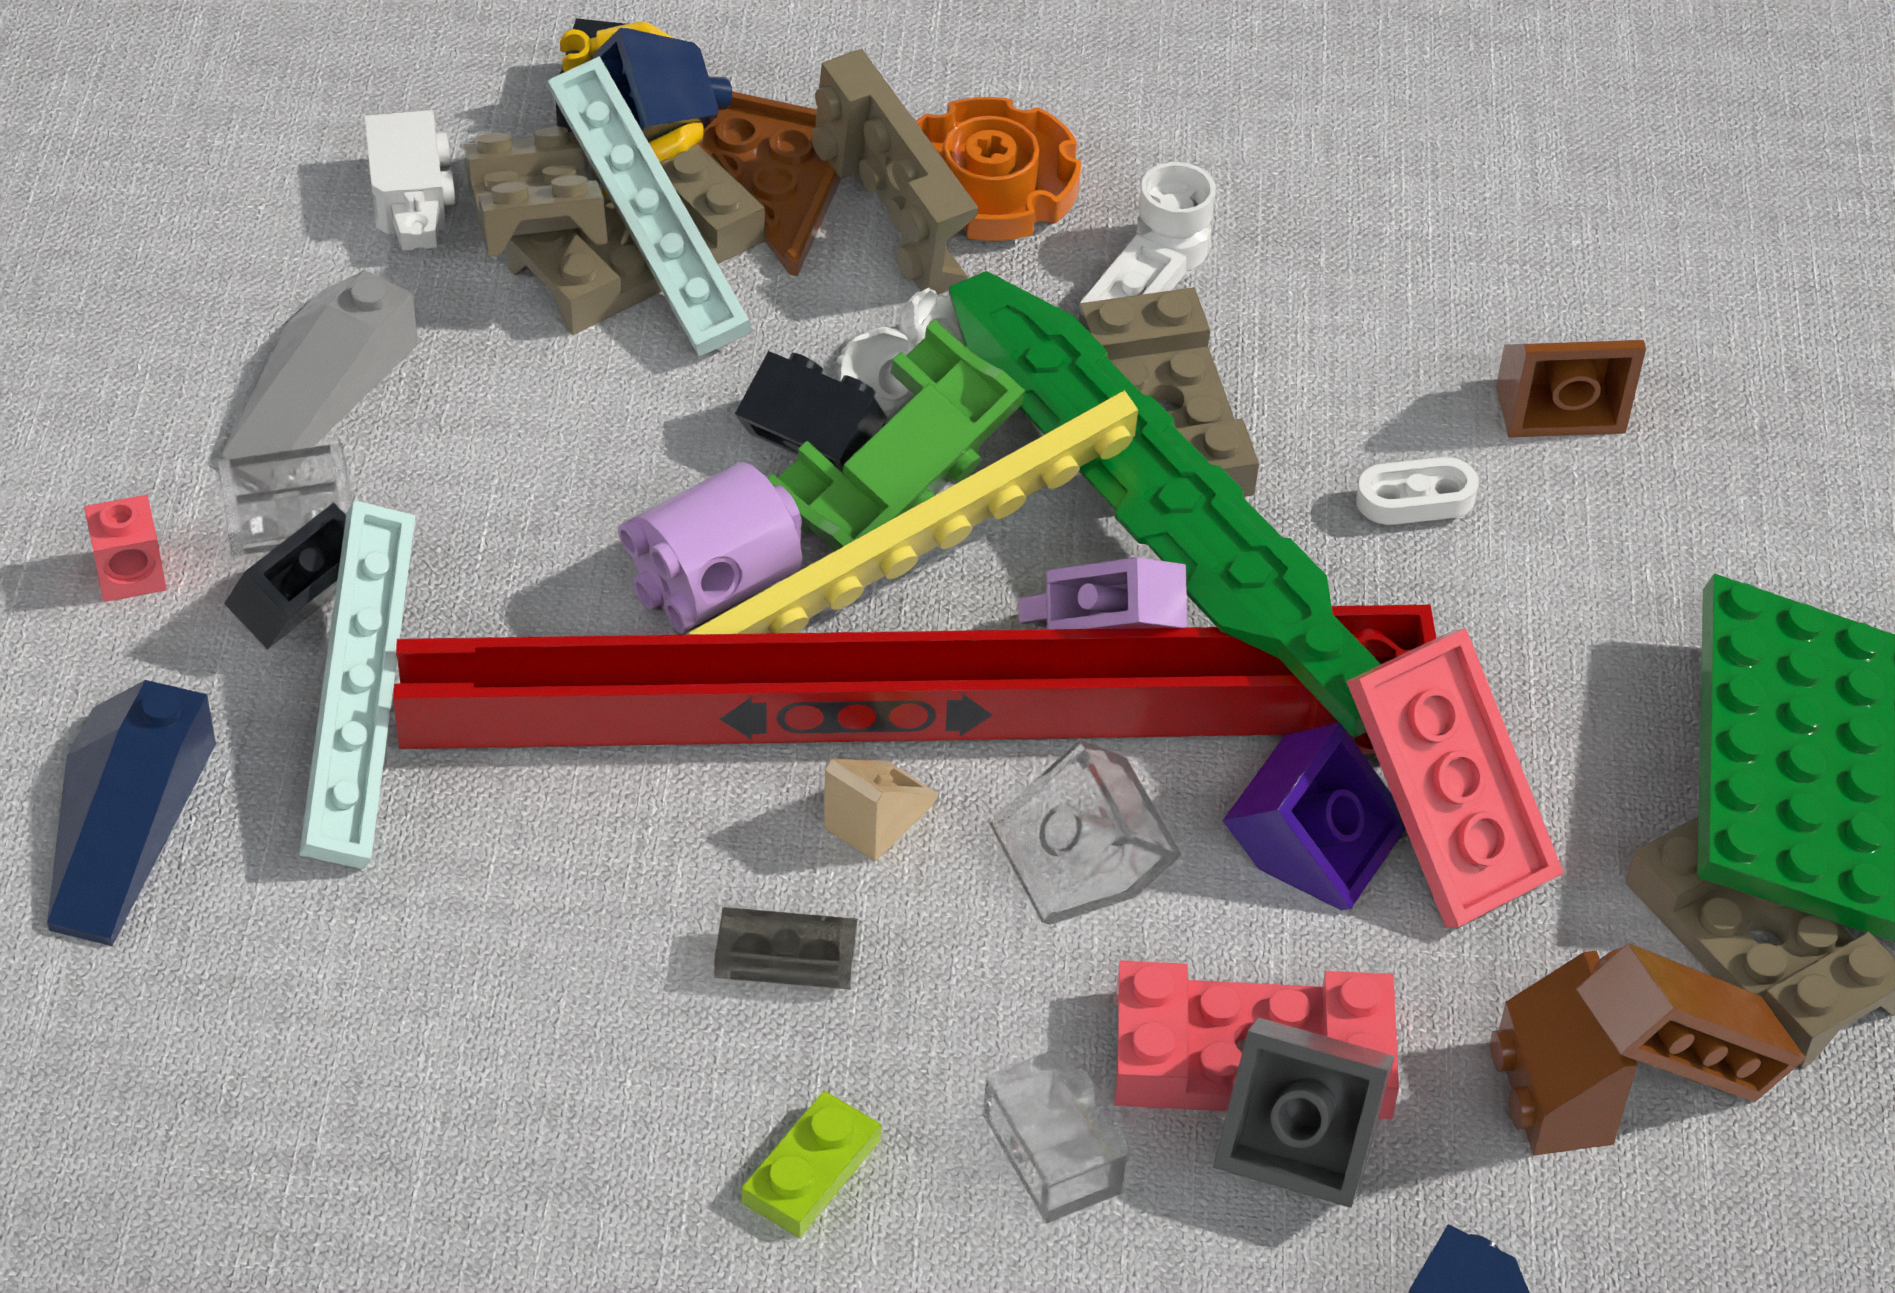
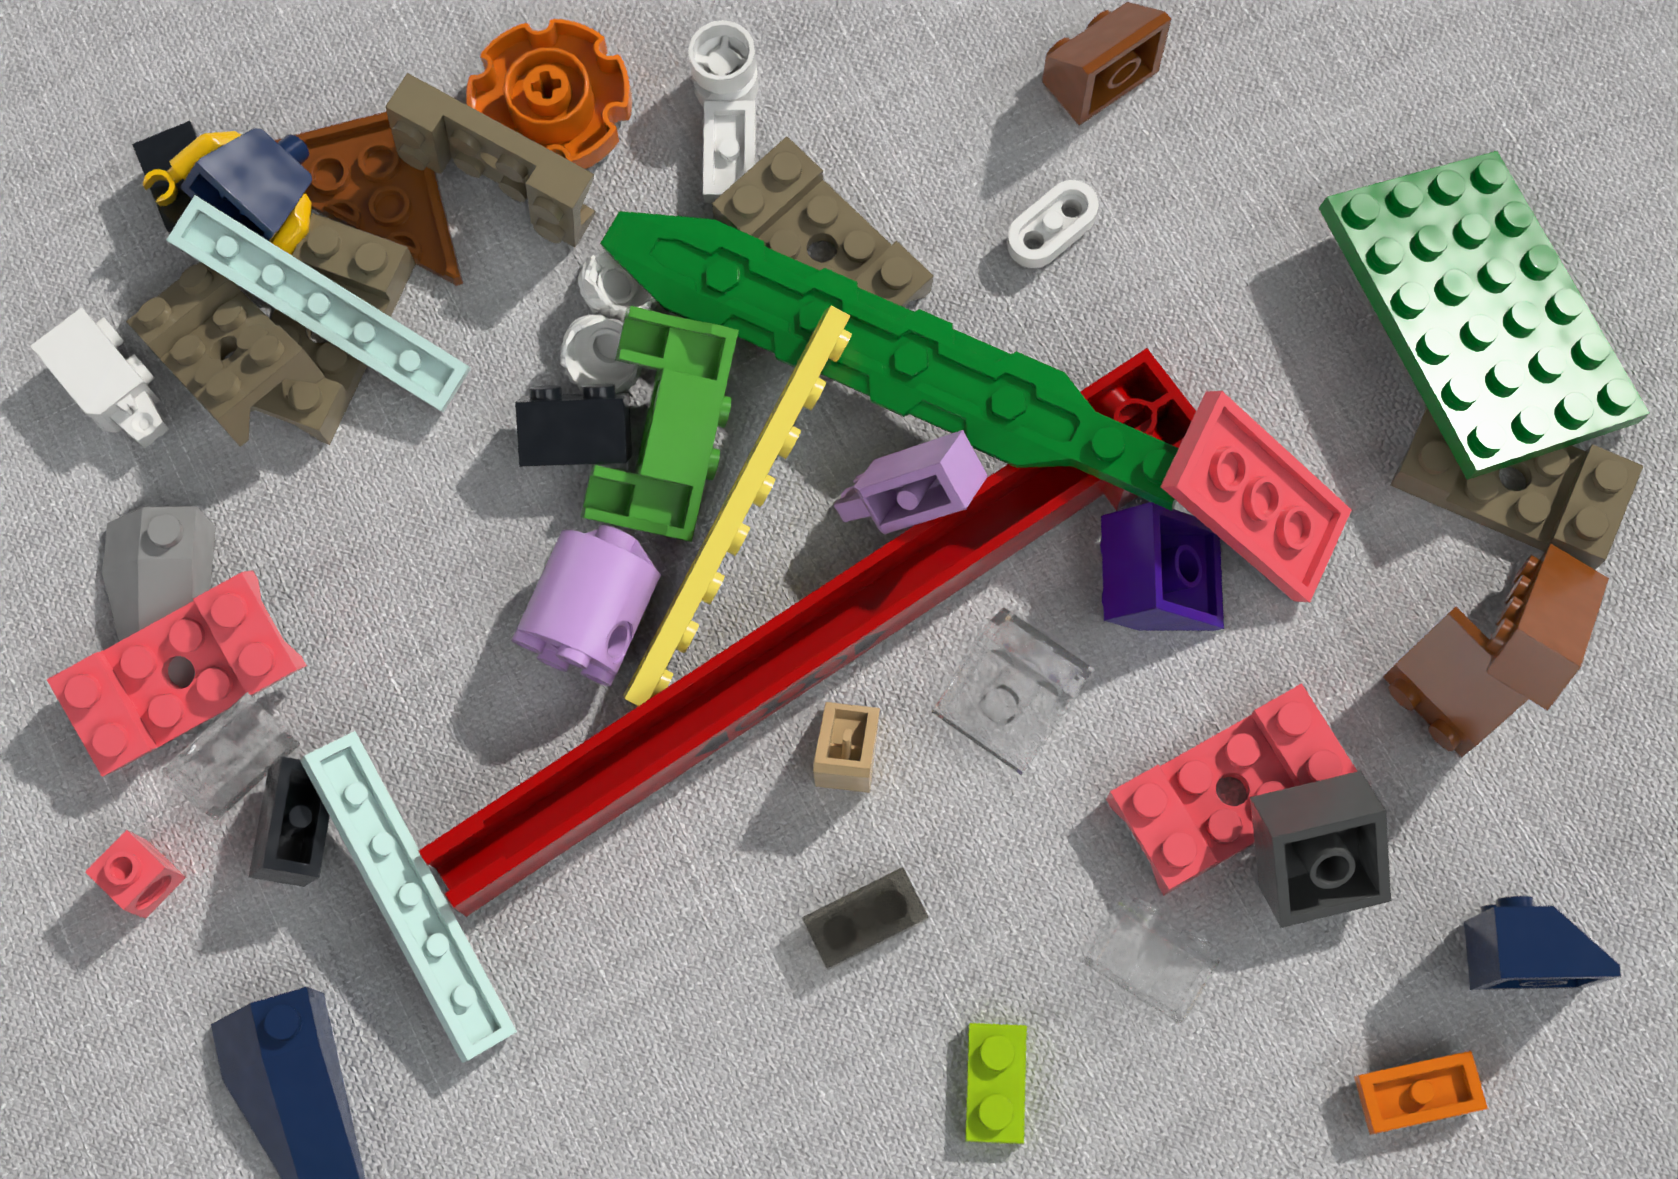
camera: 25 degrees left, 25 degrees up
none -> coral piece [47,570,307,777]

